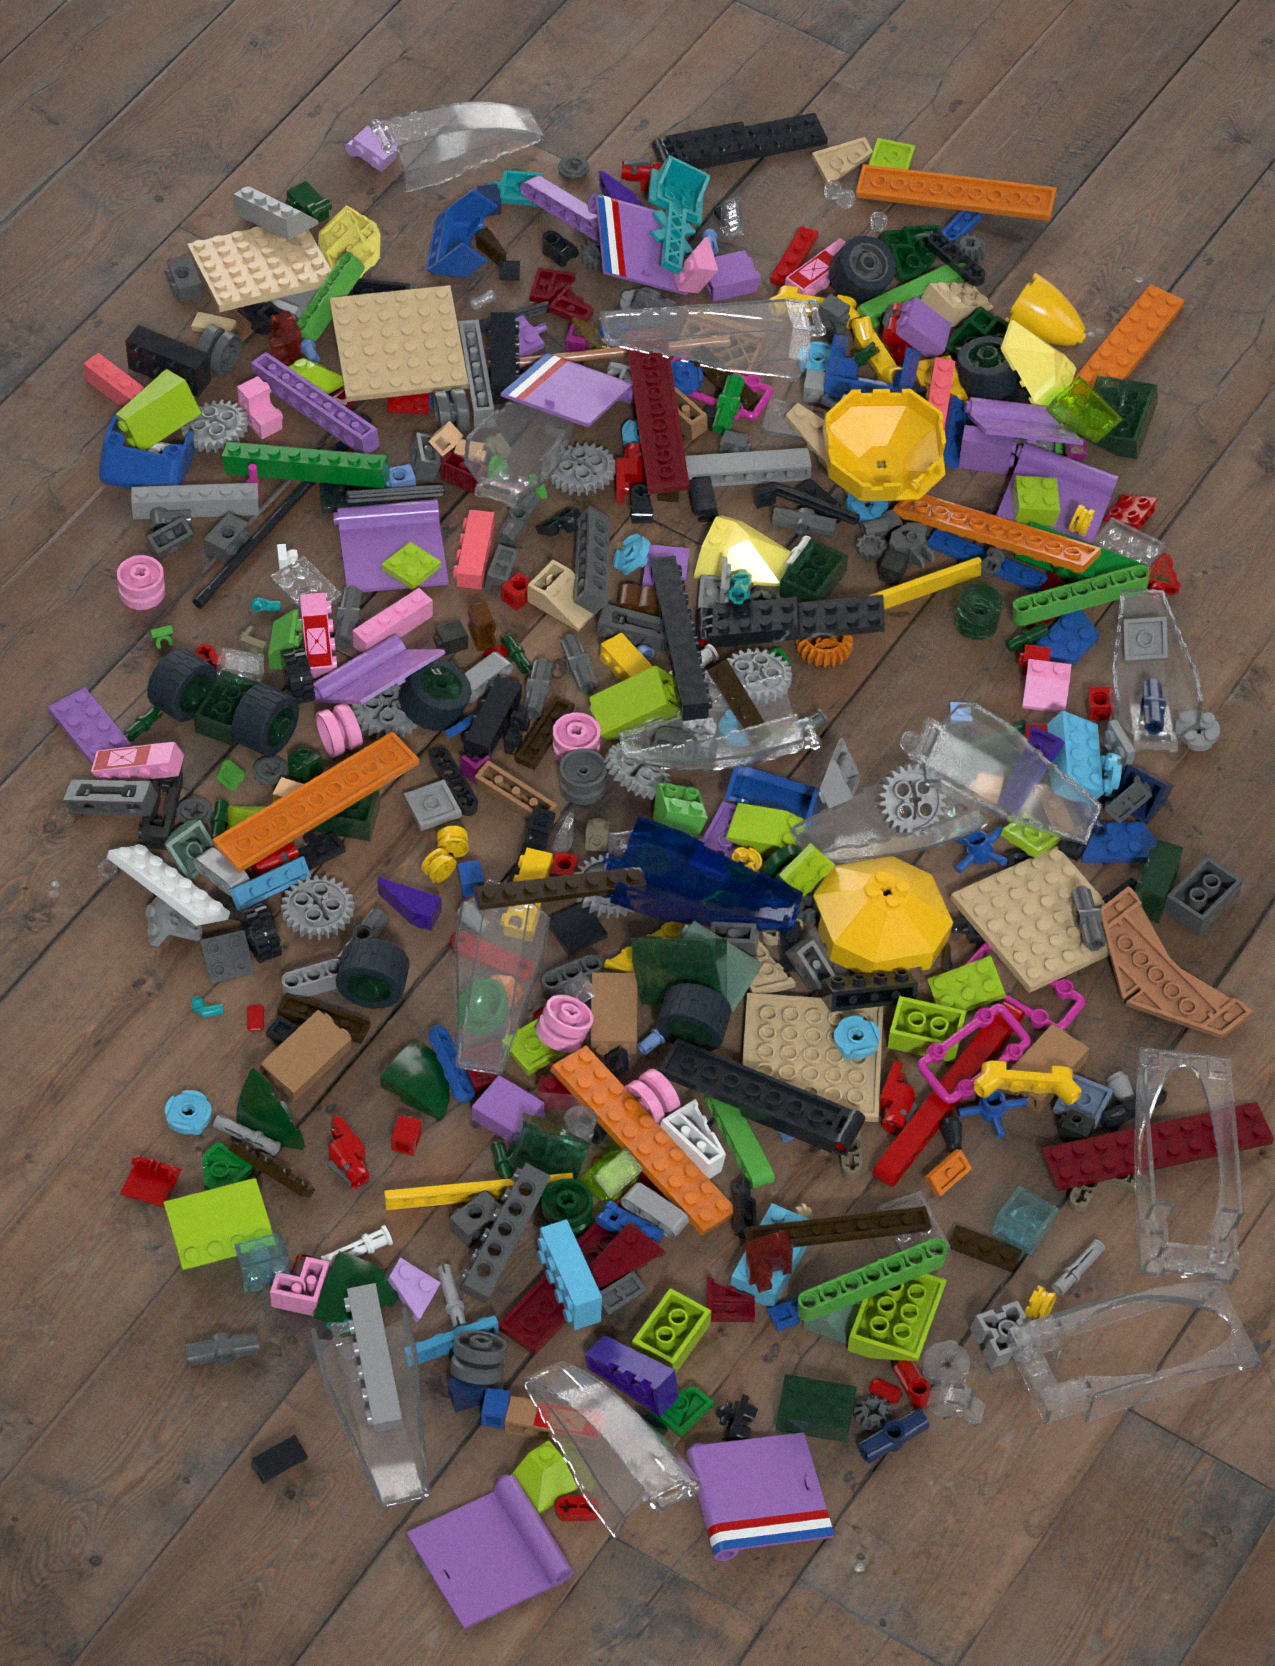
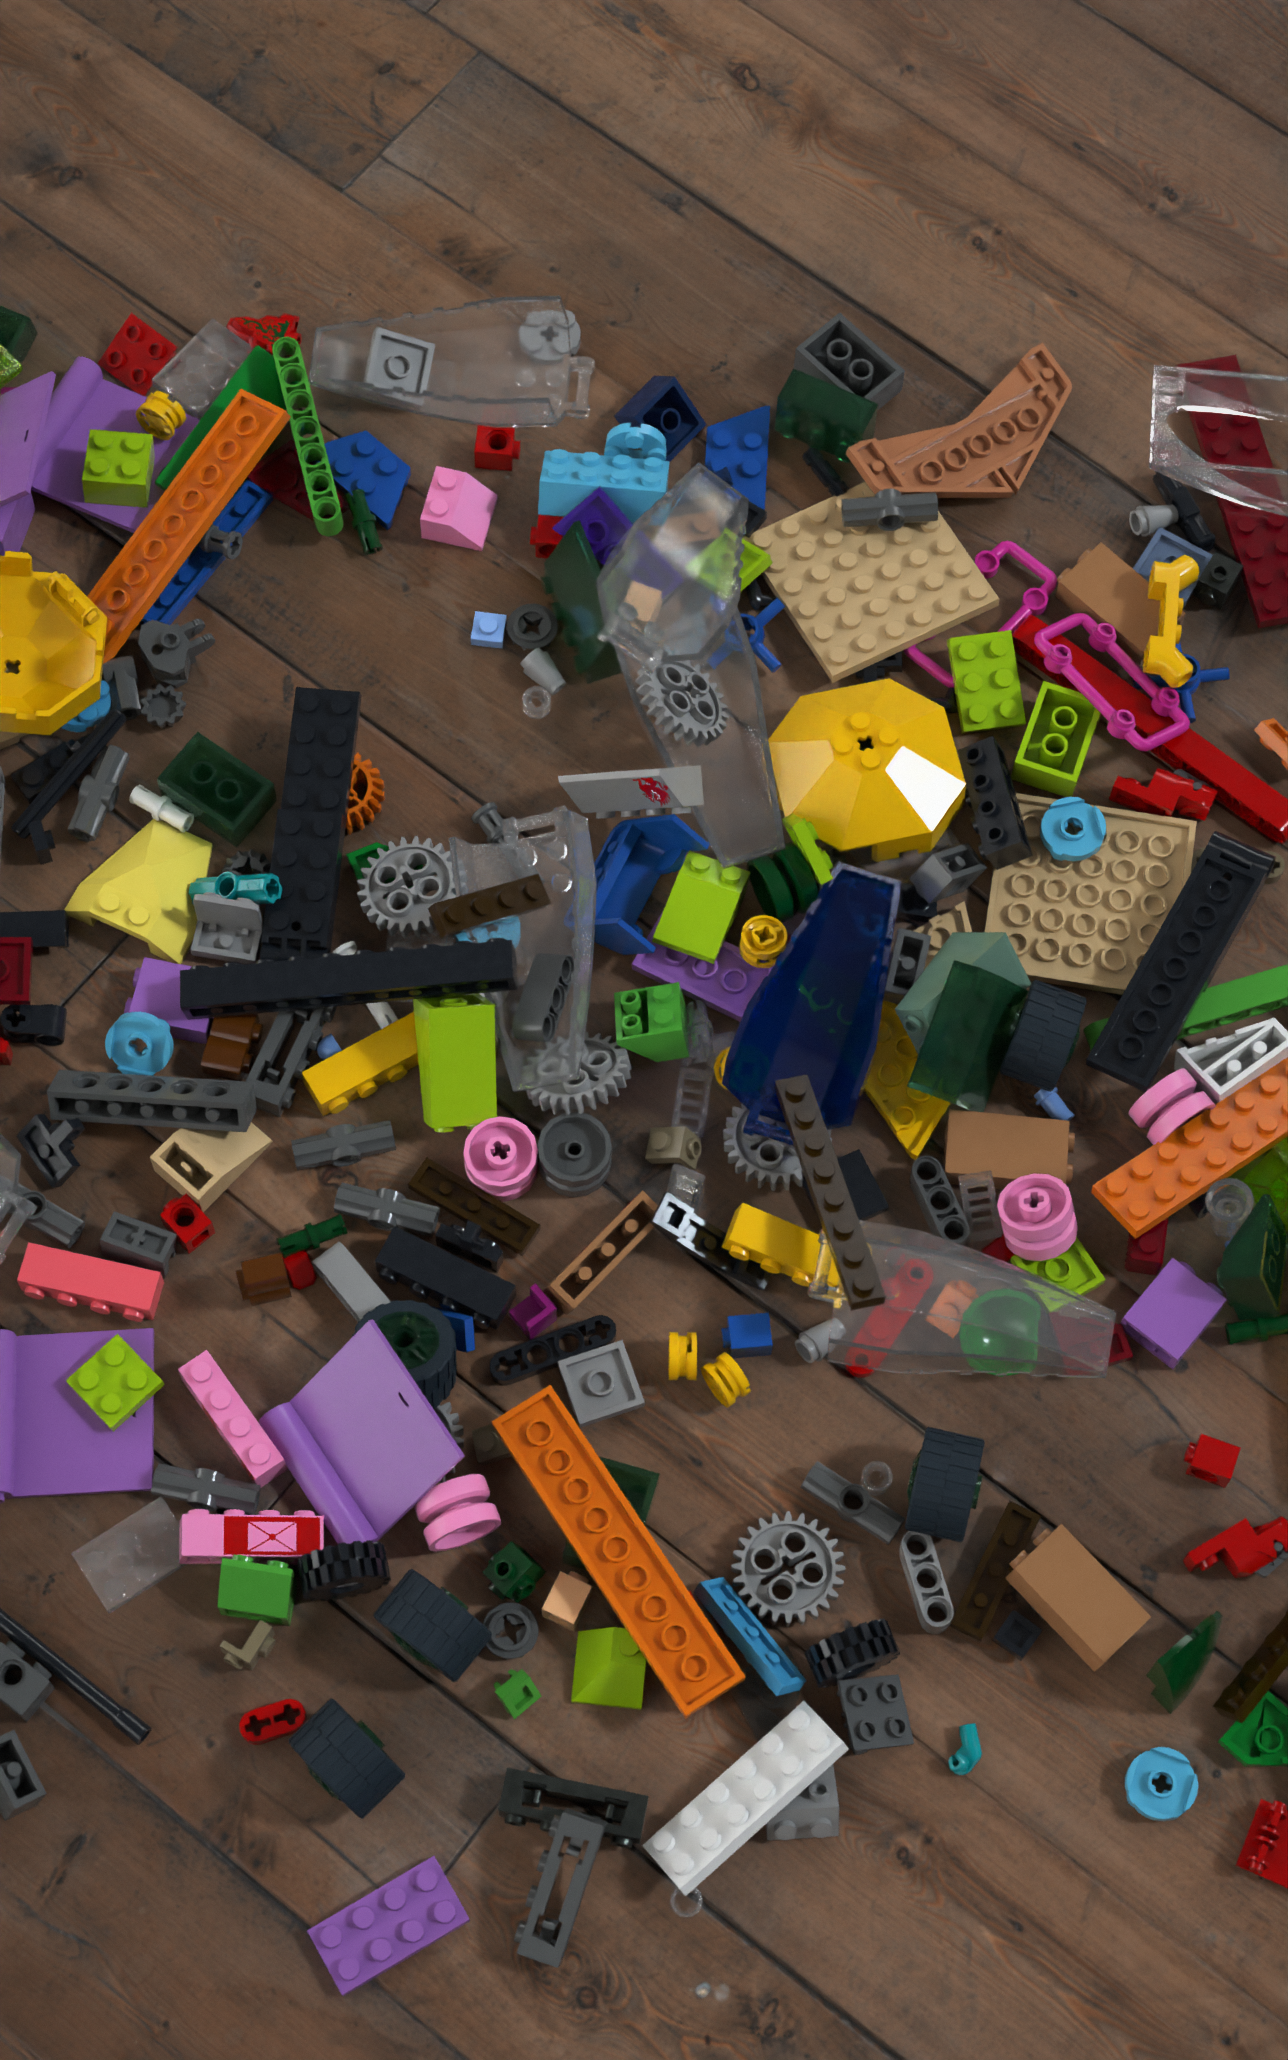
camera: 85 degrees left, 15 degrees up
bright pink brick [91,742,184,781] -> none
bright pink wheel [117,555,165,610] -> none
dark green pin [123,706,163,742] -> none
bright green tile [149,625,173,650] -> none
sand green slope [164,820,217,880] -> none
dark grey gear [177,797,212,825] -> none
light grey beam [193,847,250,896] -> none
clear green brick [194,670,259,746] -> none
dark green pin [210,800,229,839] -> none
light grey pin [213,1114,281,1156] -> none
clear brick [217,647,264,687] -> none
red piece [247,1004,264,1031] -> none
teal arm [251,597,281,612] -> none
white tile [277,544,298,574] -> none
black hinge [298,830,346,870] -> none
dark purple slope [377,877,442,931] -> none
dark green brick [380,1040,450,1121] -> none
blue plate [428,1025,475,1103] -> none
pearl dark grey brick [434,620,468,656] -> none
red brick [550,852,578,877] -> none
black plate [605,1047,629,1077] -> none
yellow tile [868,557,982,610] -> none
pearl dark grey brick [879,549,908,586] -> none
black cone [940,1117,962,1153] -> none
clear green wheel [954,583,1004,640] -> none
red brick [1018,644,1051,675] -> none
light grey plate [1102,719,1136,780] -> none
dark grey hinge [1104,775,1152,824] -> none
dark blue piece [1140,678,1166,735] -> none

